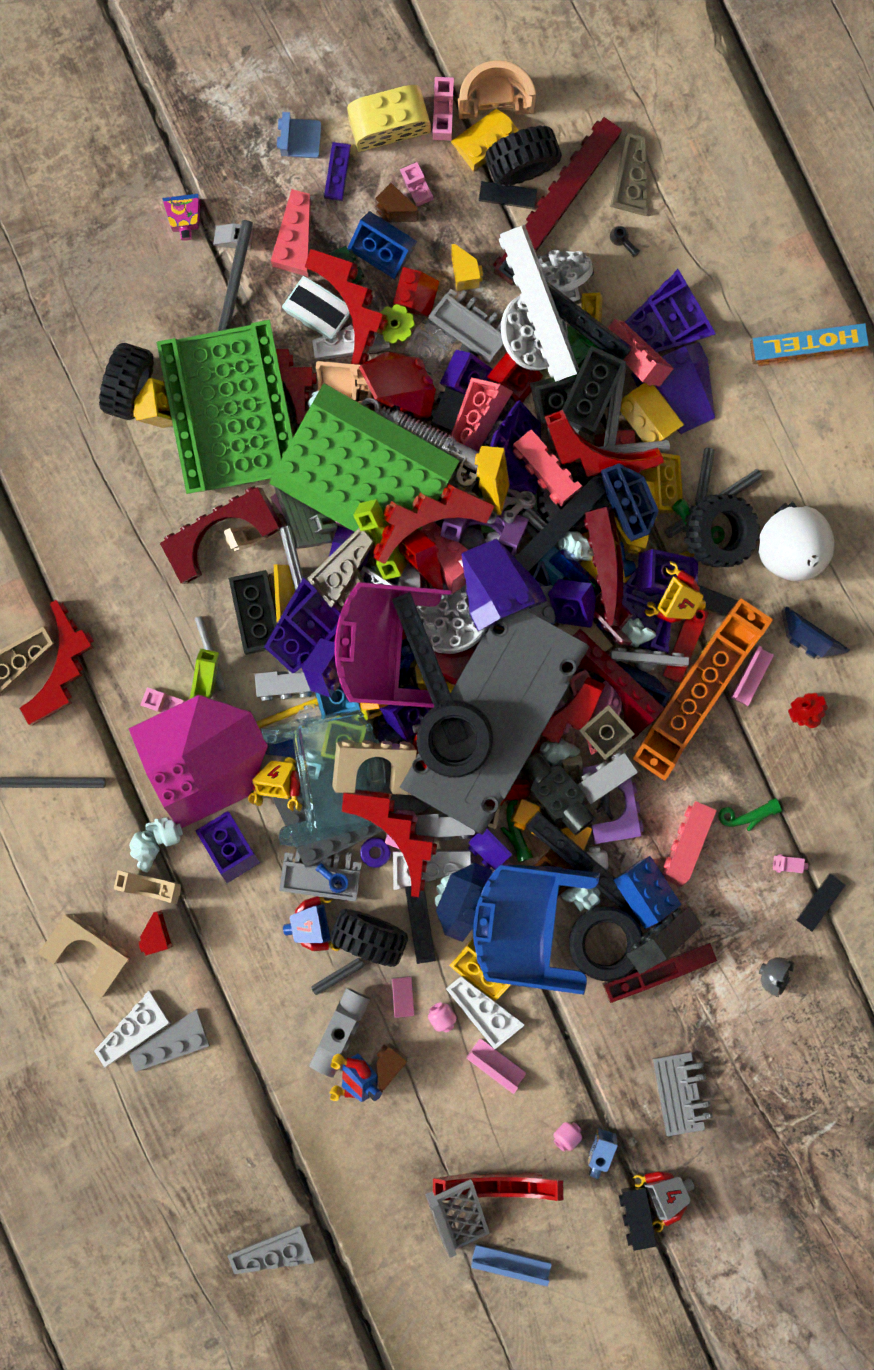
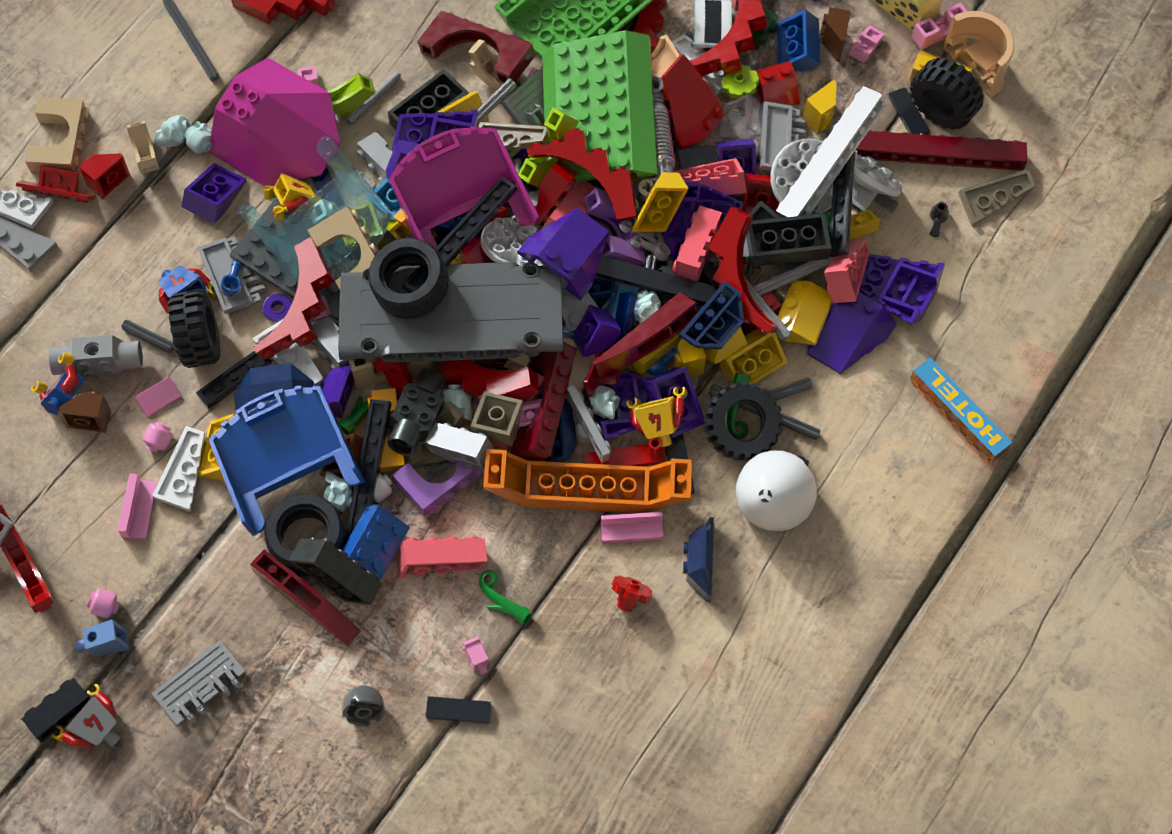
camera: 60 degrees right, 20 degrees down
none -> red bracket [16,166,96,203]

